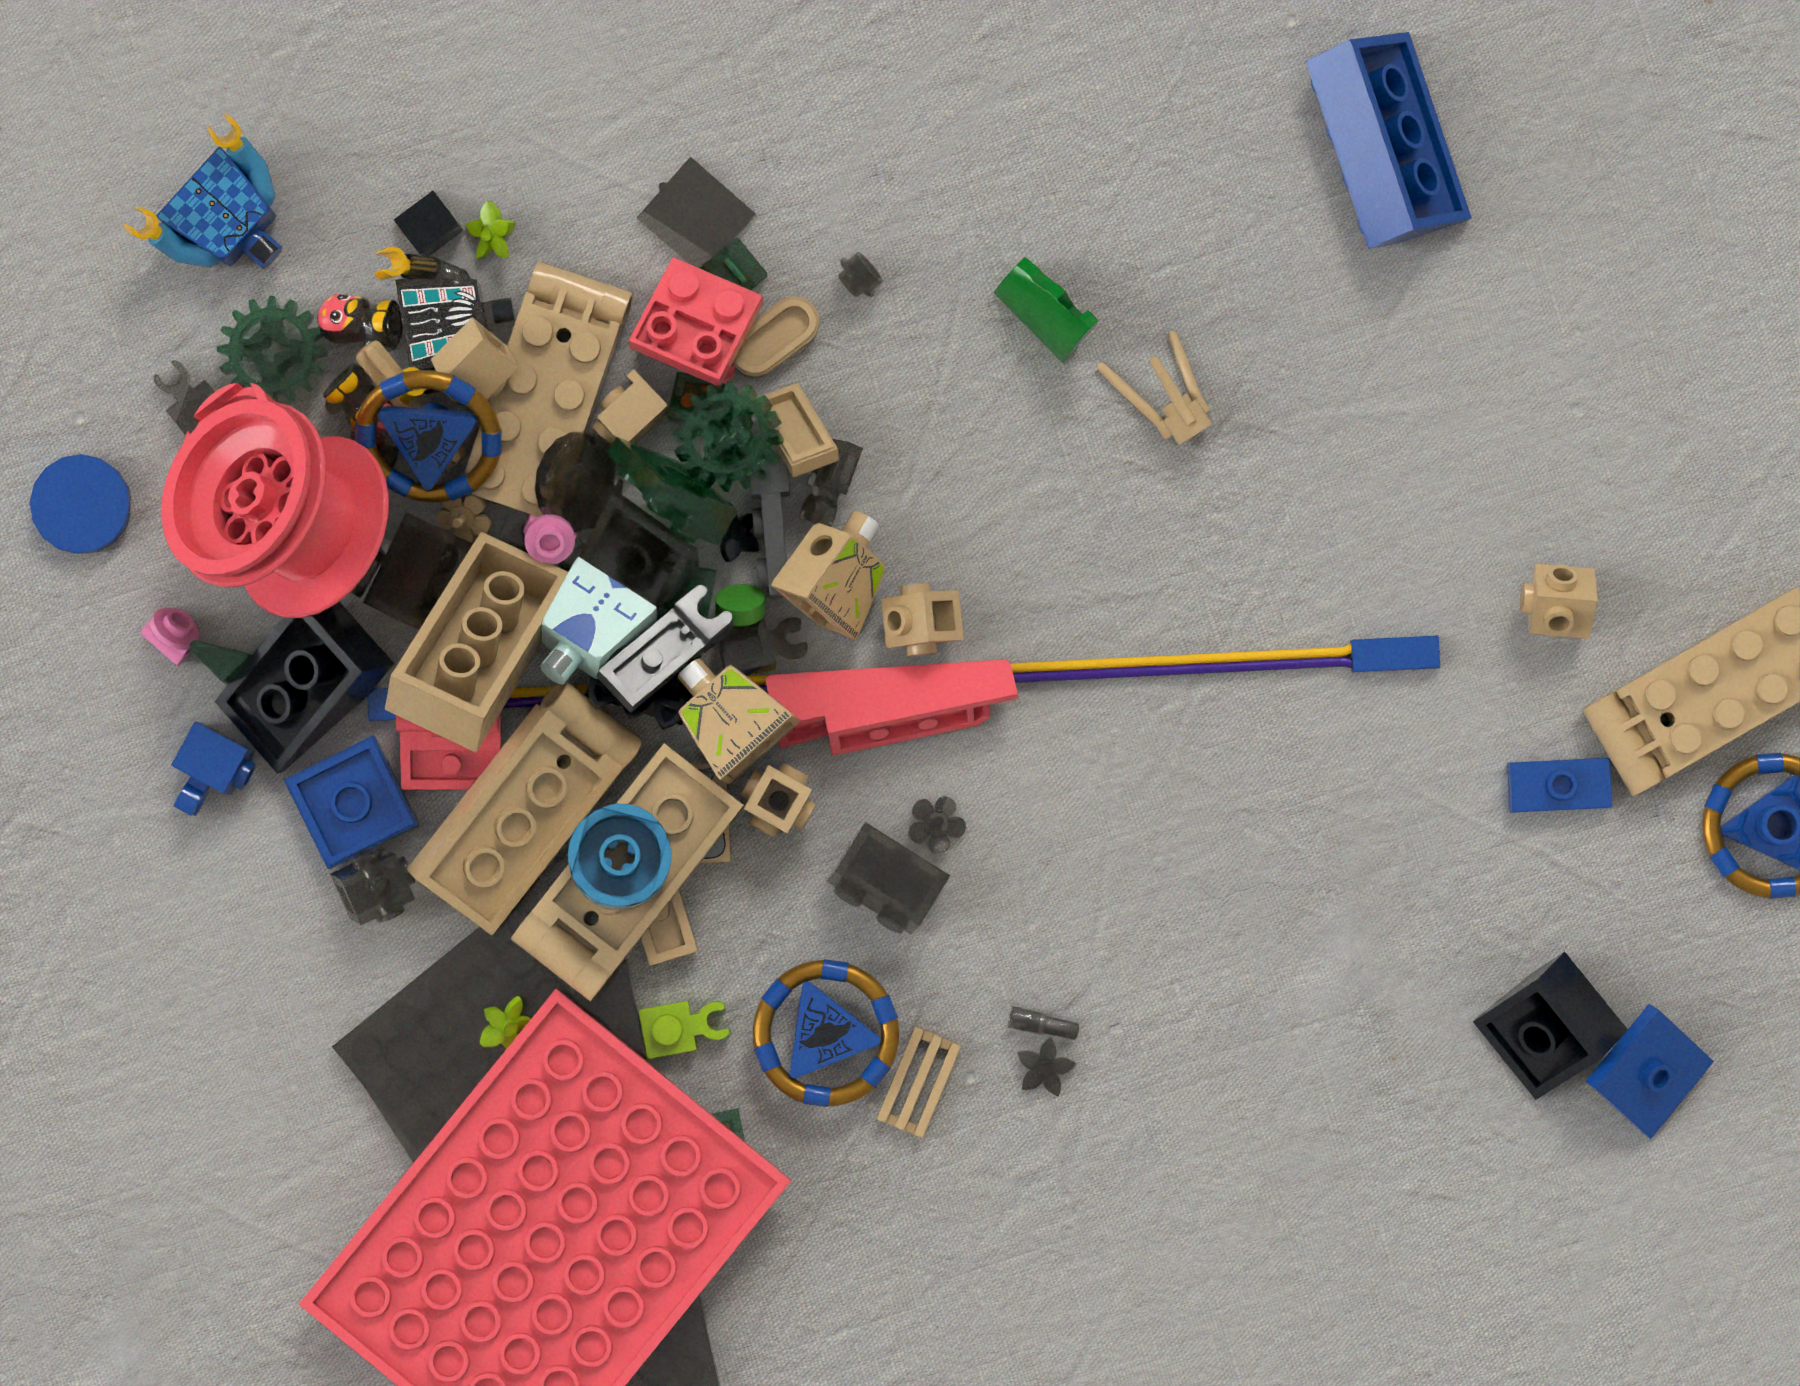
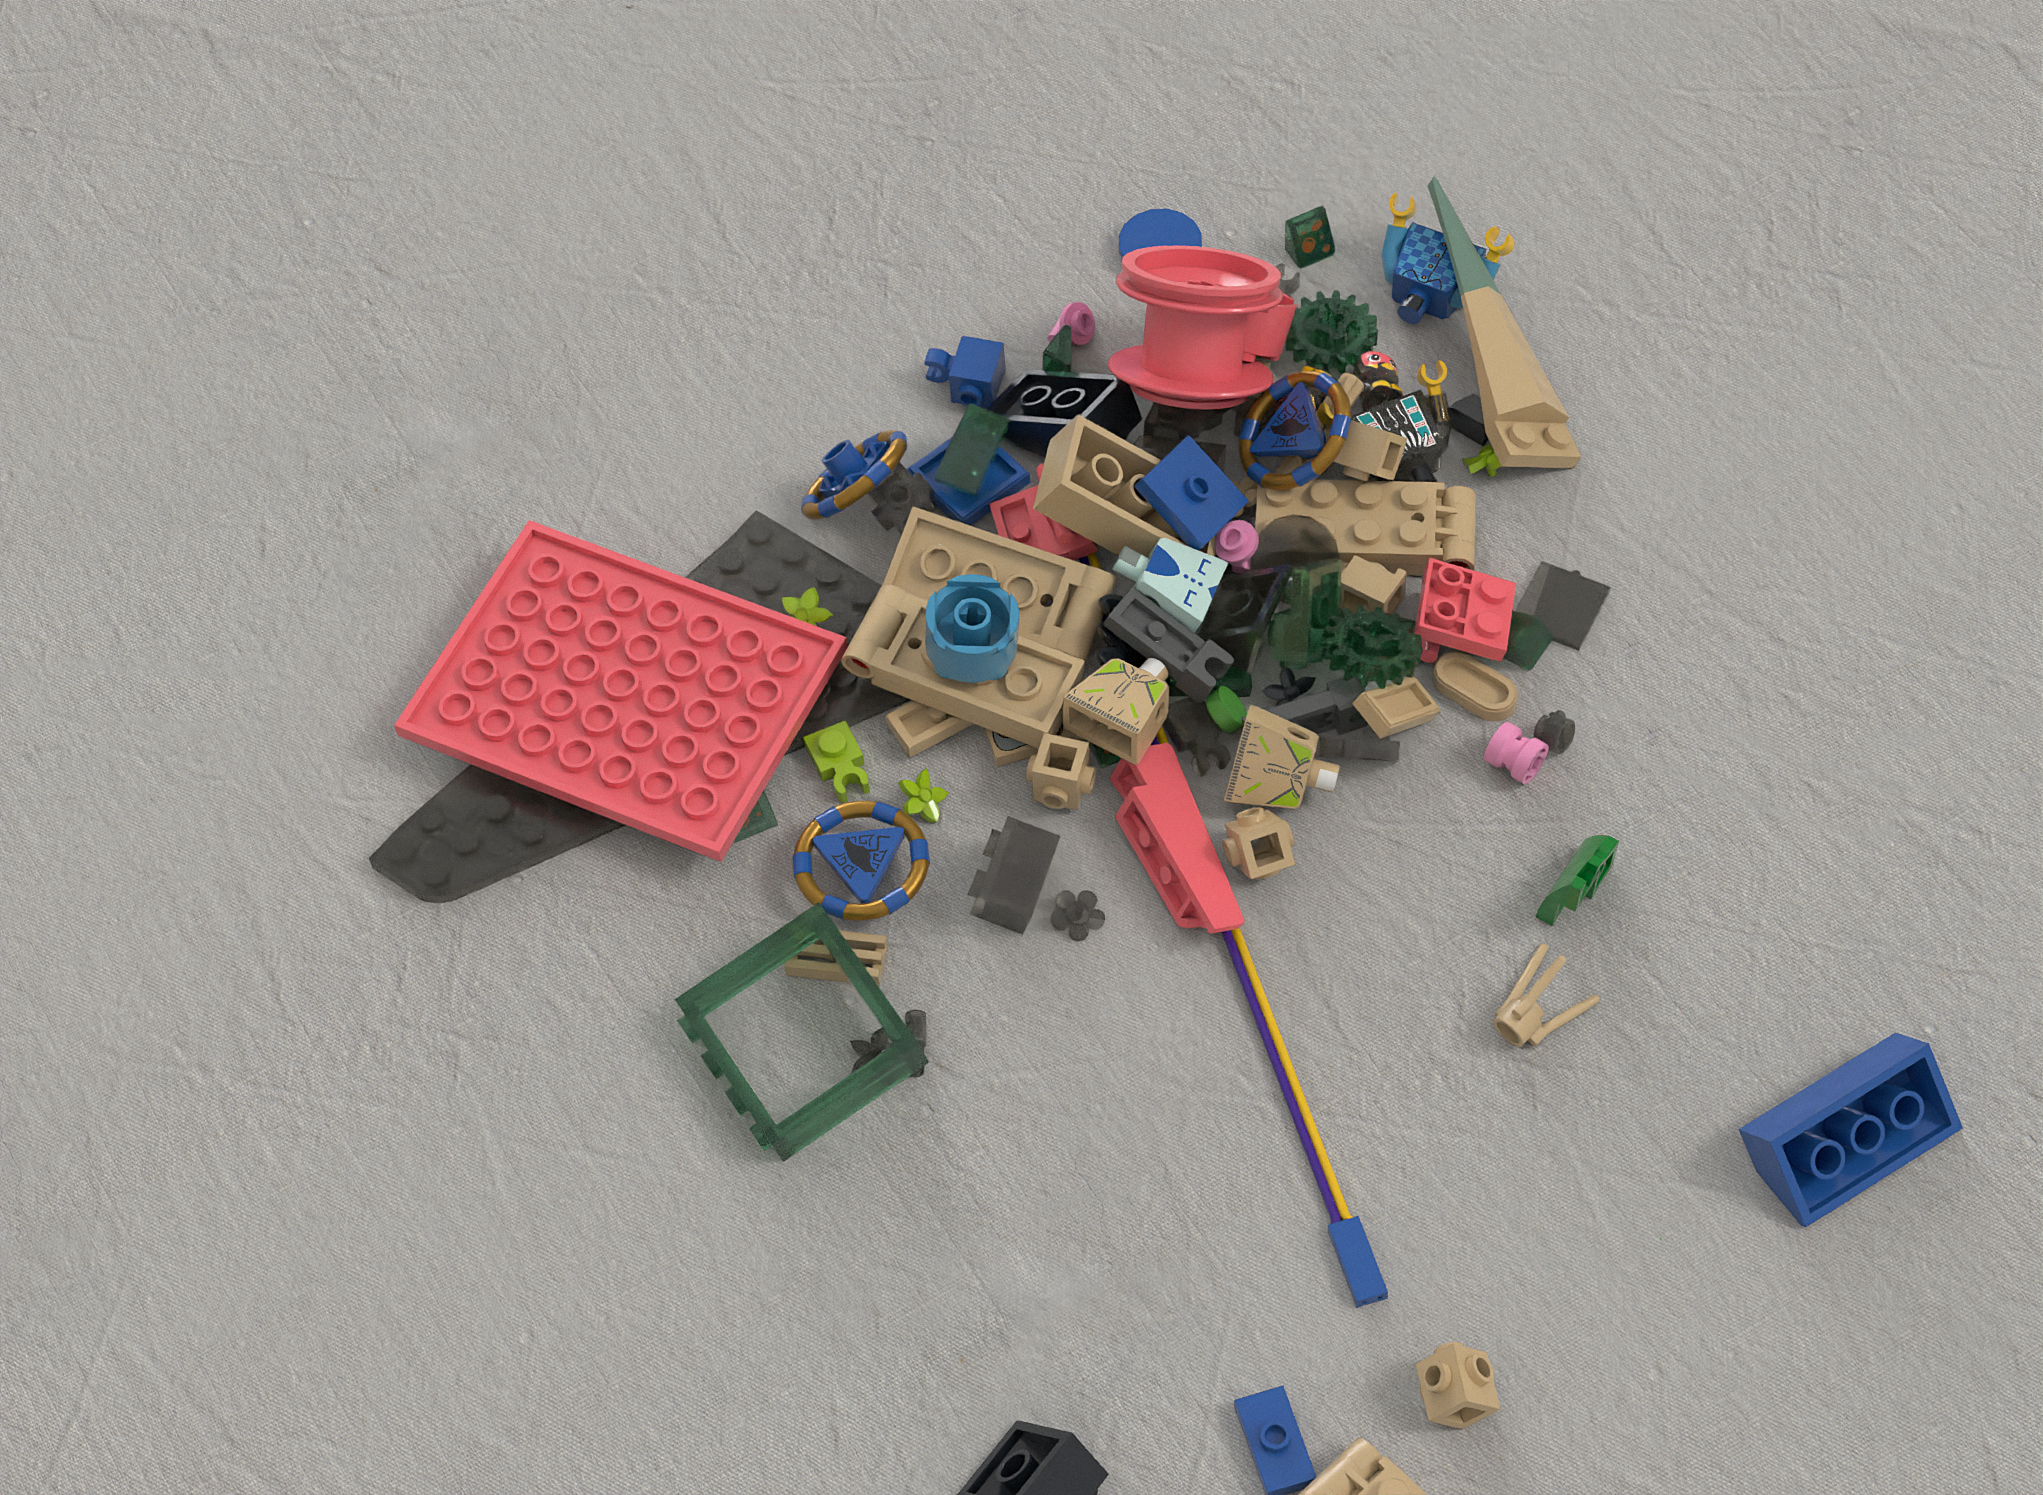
camera: 80 degrees right, 30 degrees down
none -> clear green window [675,902,929,1162]
none -> blue piece [801,430,907,520]
none -> lime plant [898,768,949,824]
none -> clear green slope [935,404,1011,497]
none -> blue plate [1134,435,1249,550]
none -> clear green slope [1285,206,1335,268]
none -> tan plate [1427,176,1581,468]
none -> bright pink wheel [1484,721,1549,785]

